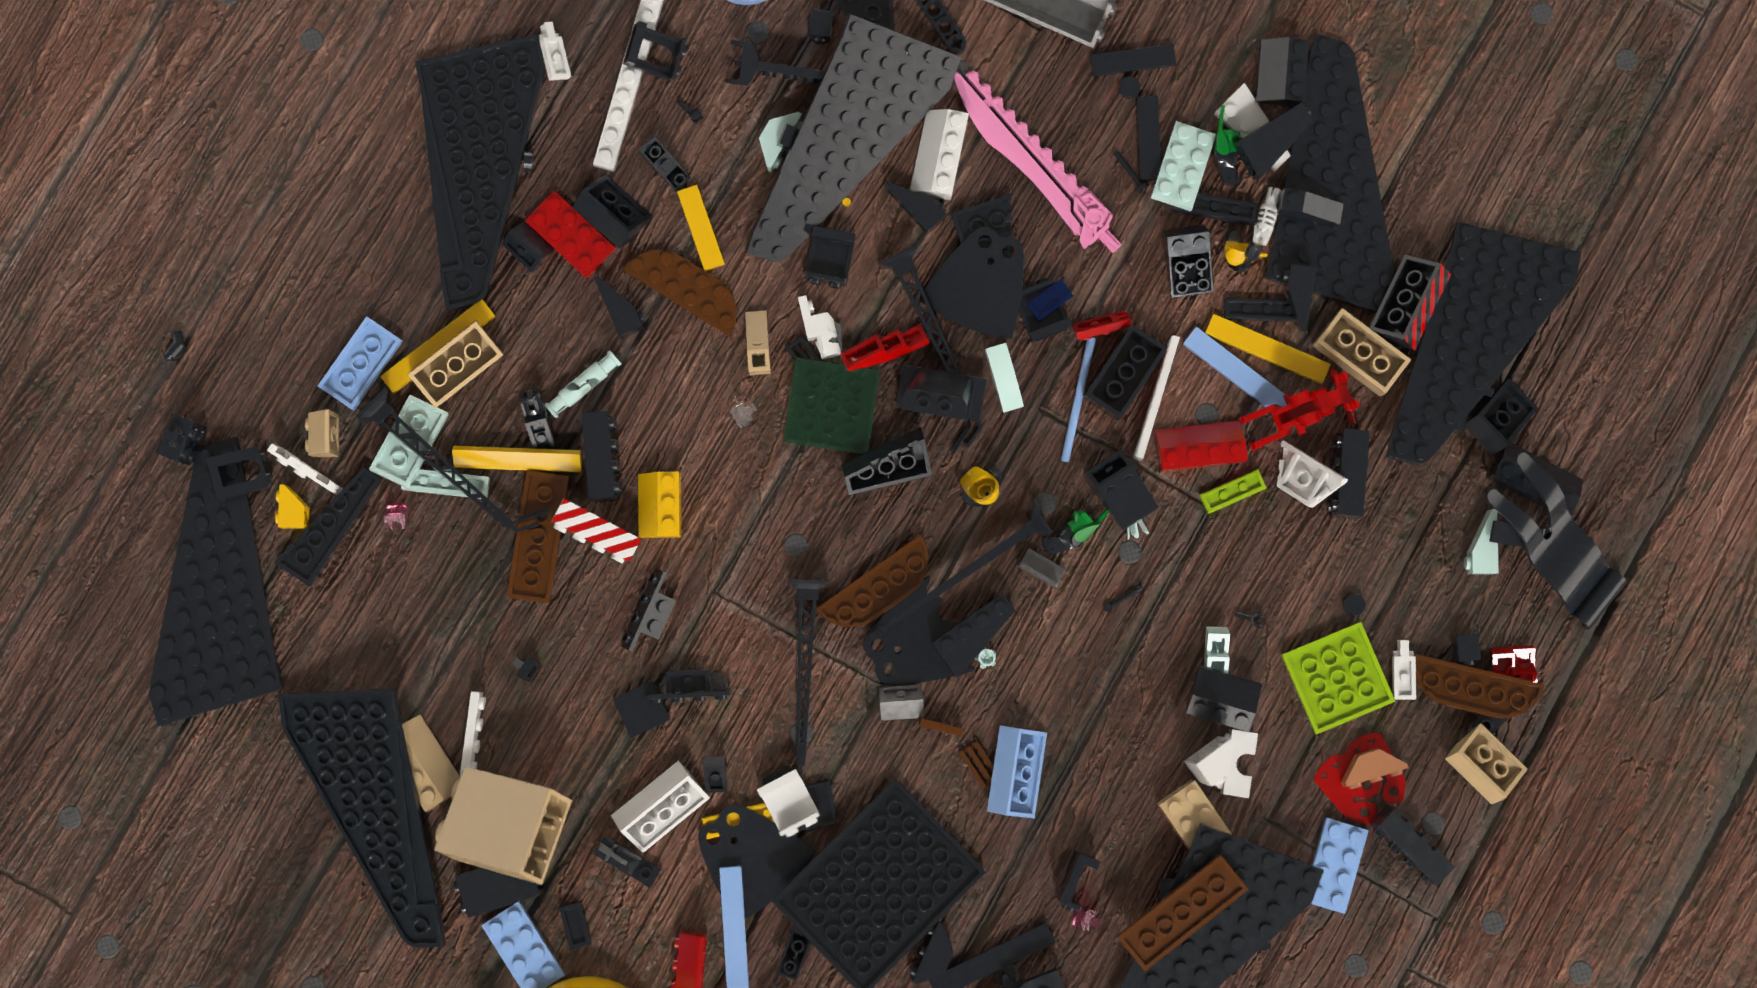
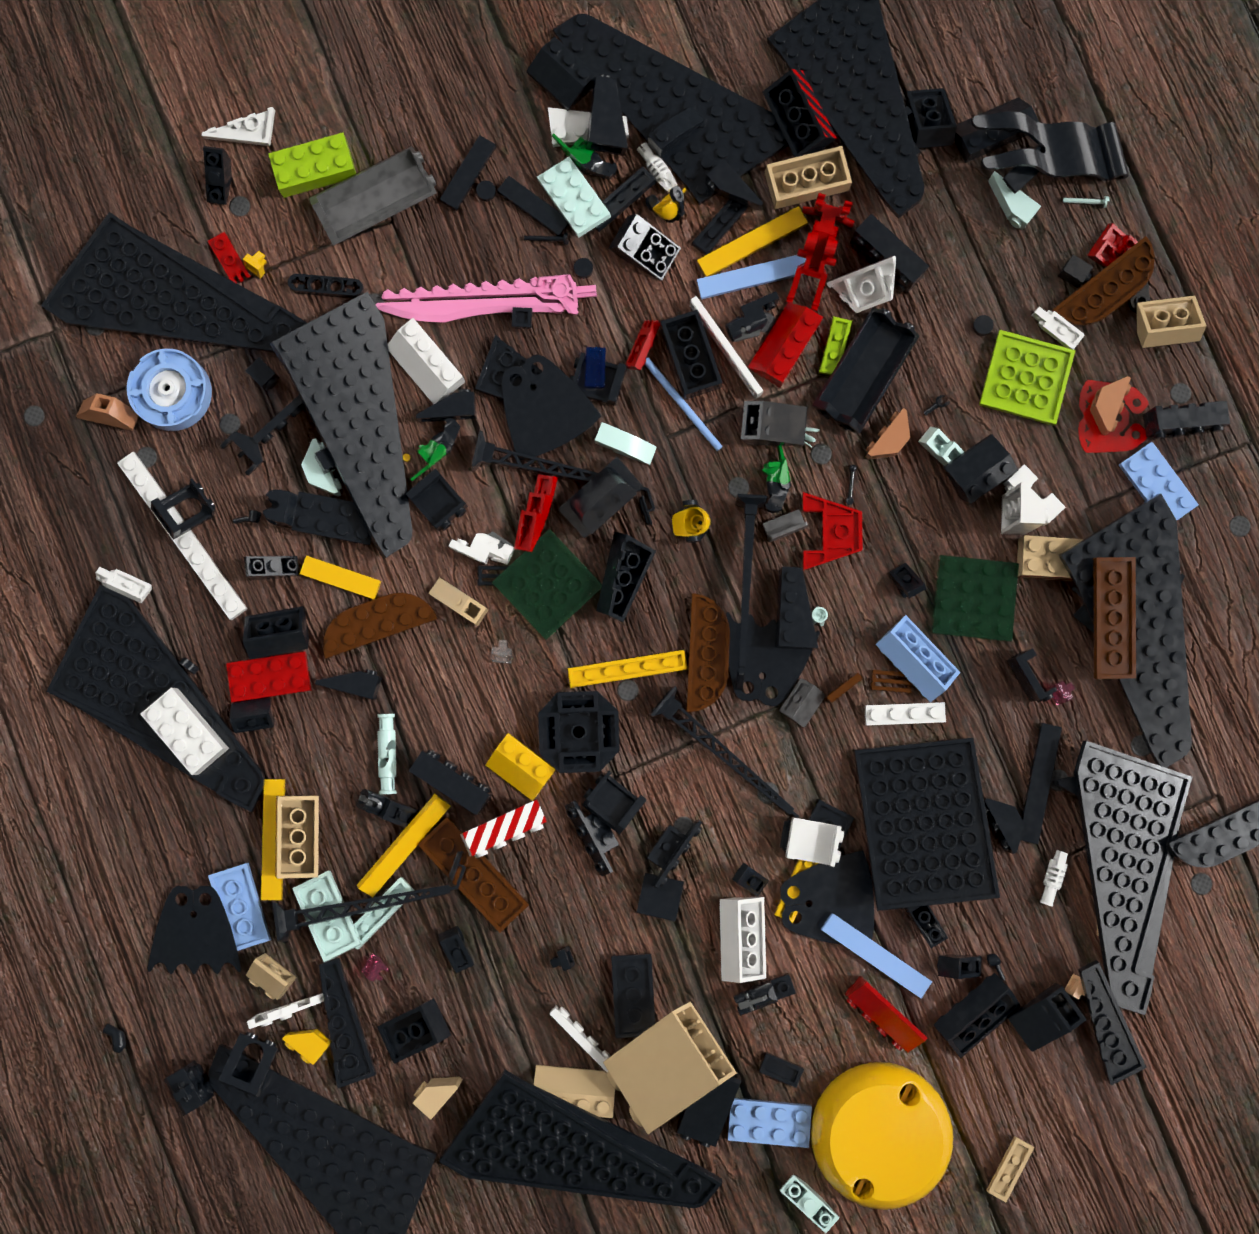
camera: 50 degrees left, 0 degrees up
none -> white brick [141,688,229,775]
none -> black piece [148,886,241,974]
none -> black hinge [263,489,371,546]
none -> black slope [377,998,451,1064]
none -> animal [410,418,461,481]
none -> tan slope [413,1077,463,1119]
none -> black plate [439,926,474,973]
none -> black tile [512,307,533,329]
none -> black piece [538,691,620,773]
none -> yellow tile [567,650,688,688]
none -> black tile [574,258,593,279]
none -> black panel [582,771,647,835]
none -> black plate [611,953,655,1038]
none -> black plate [725,291,779,342]
none -> red wing [802,492,863,571]
none -> black panel [812,308,919,434]
none -> white plate [864,702,946,725]
none -> nougat slope [865,408,910,459]
none -> black slope [889,563,926,599]
none -> clear green plate [932,555,1019,642]
none -> light aqua piece [1063,196,1109,208]

